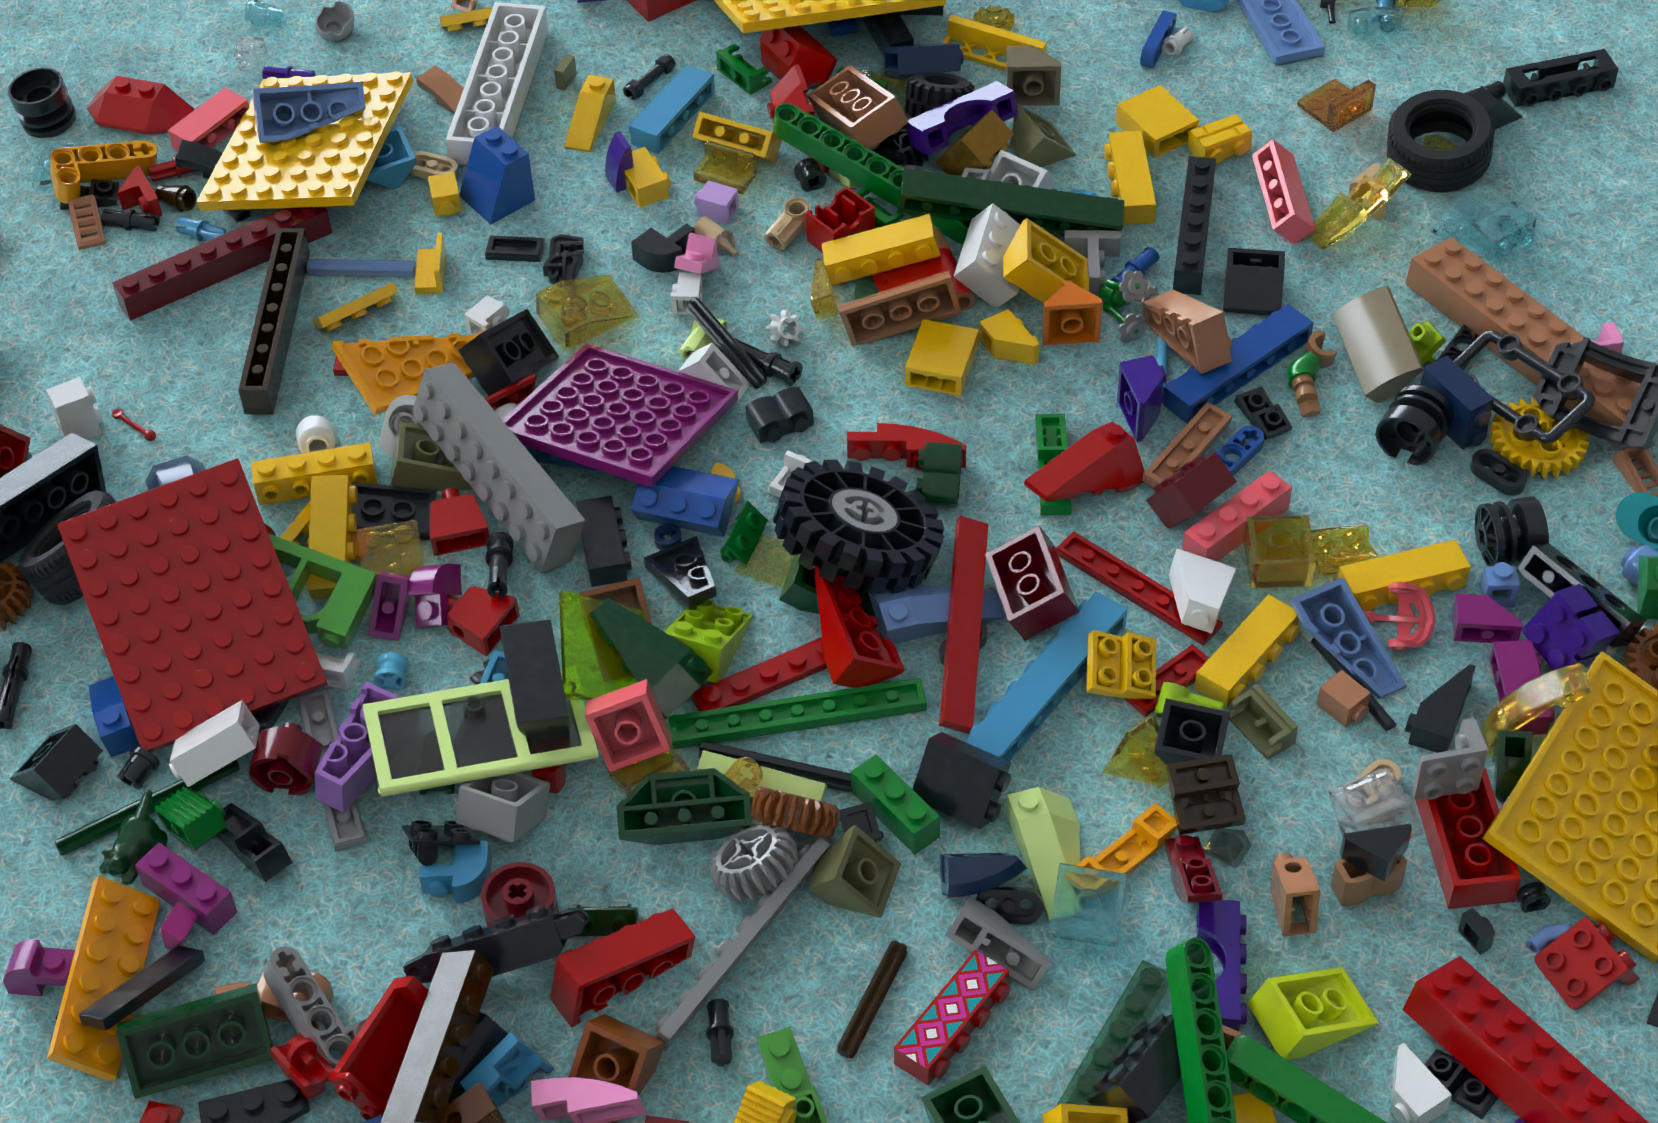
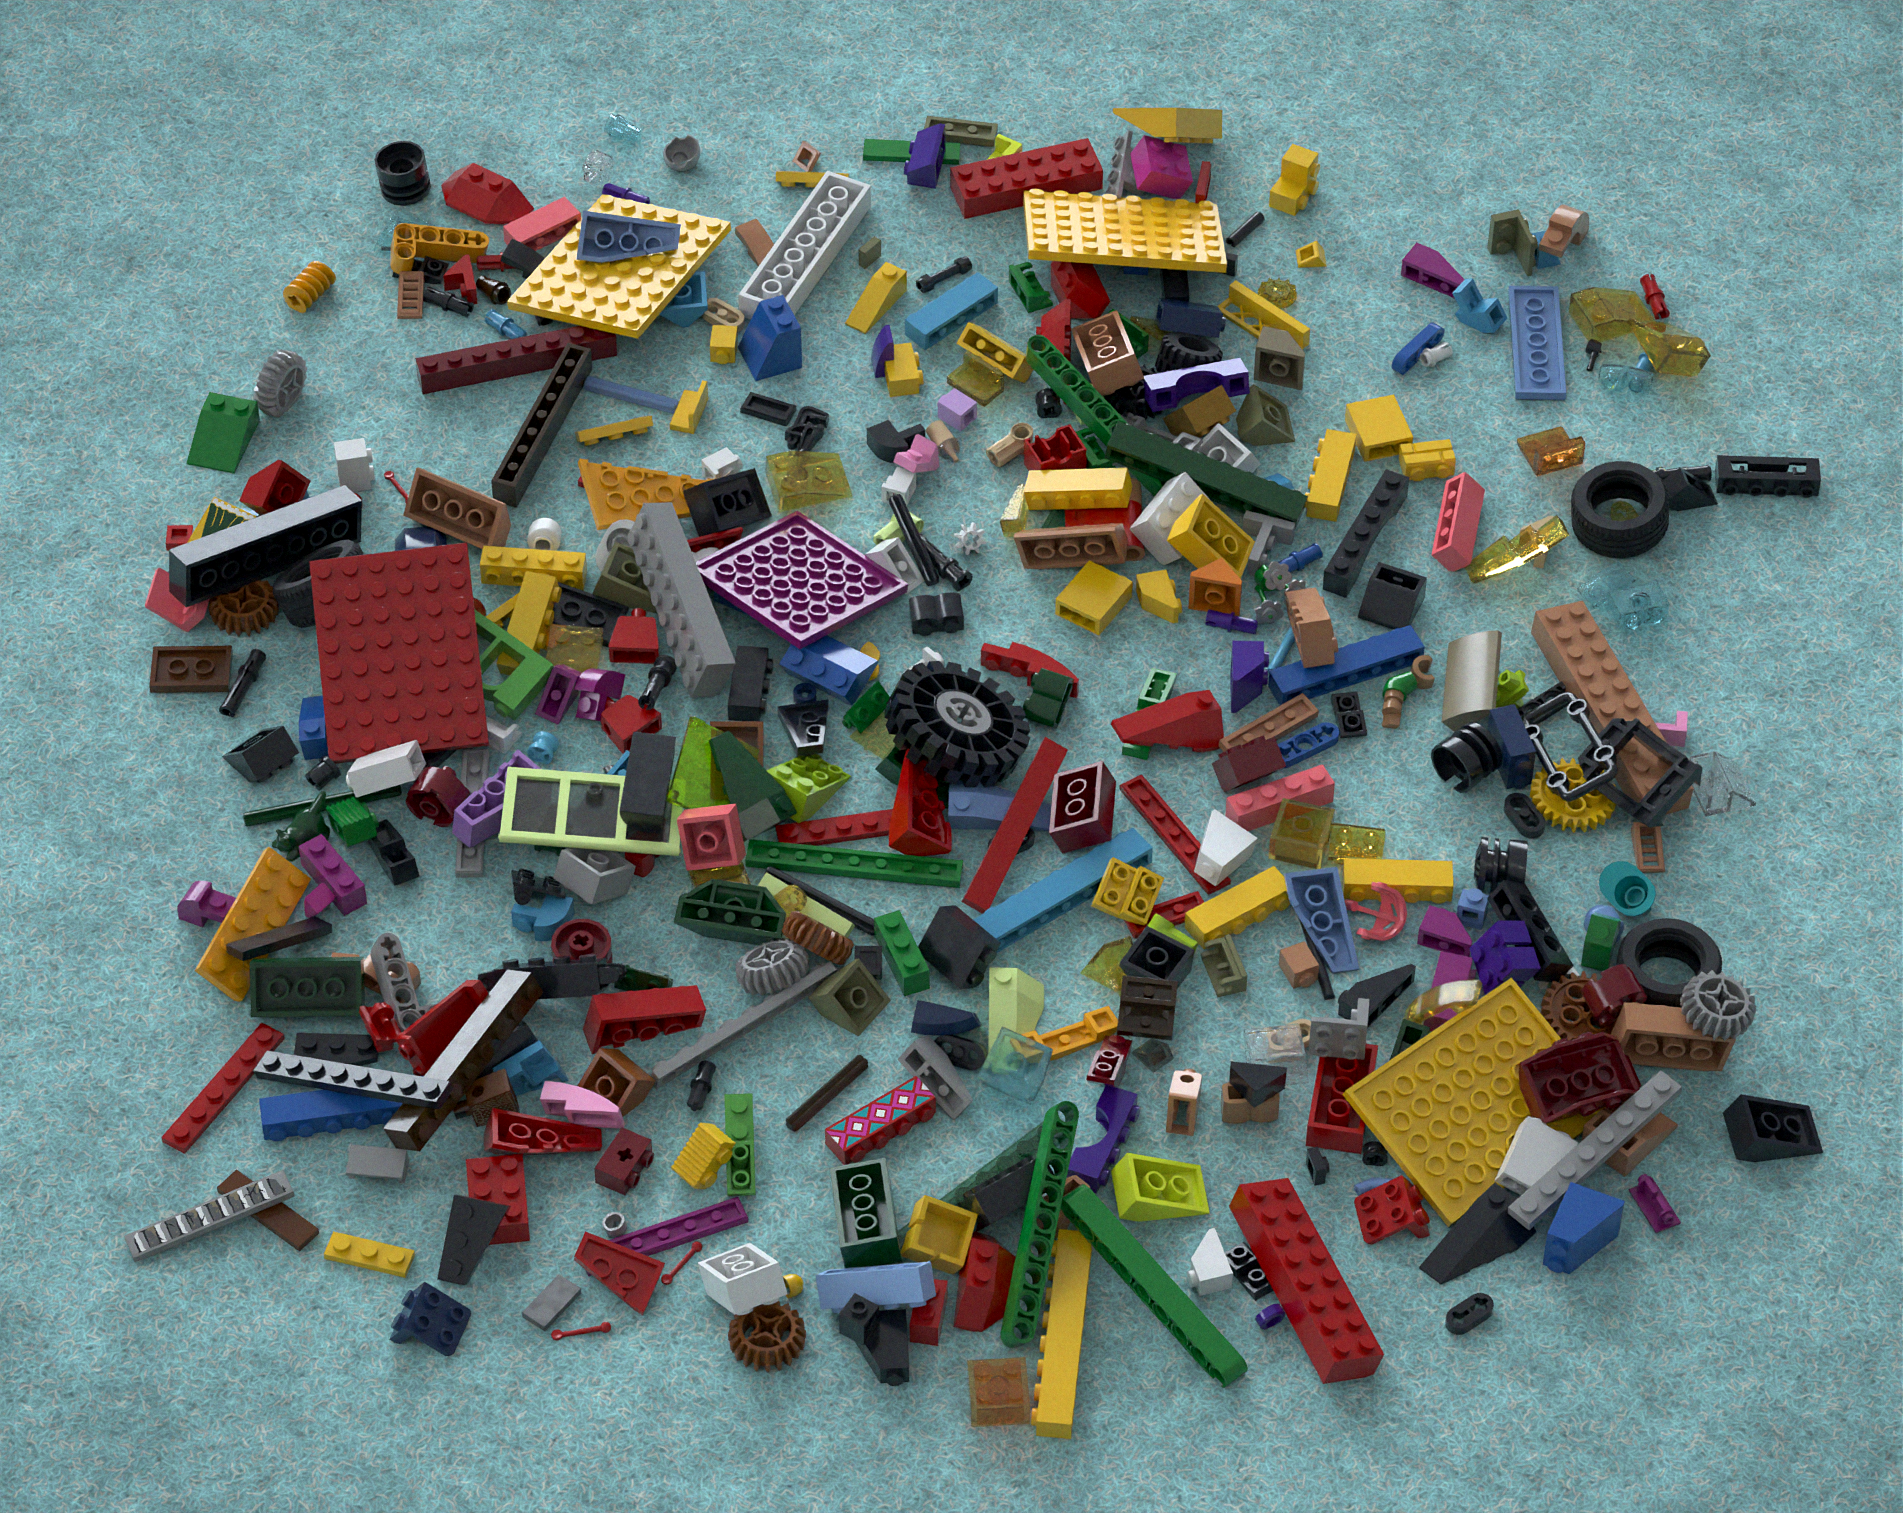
camera: 15 degrees right, 0 degrees up
none -> nougat slope [403,467,511,549]
none -> dark purple axle [1205,609,1258,634]

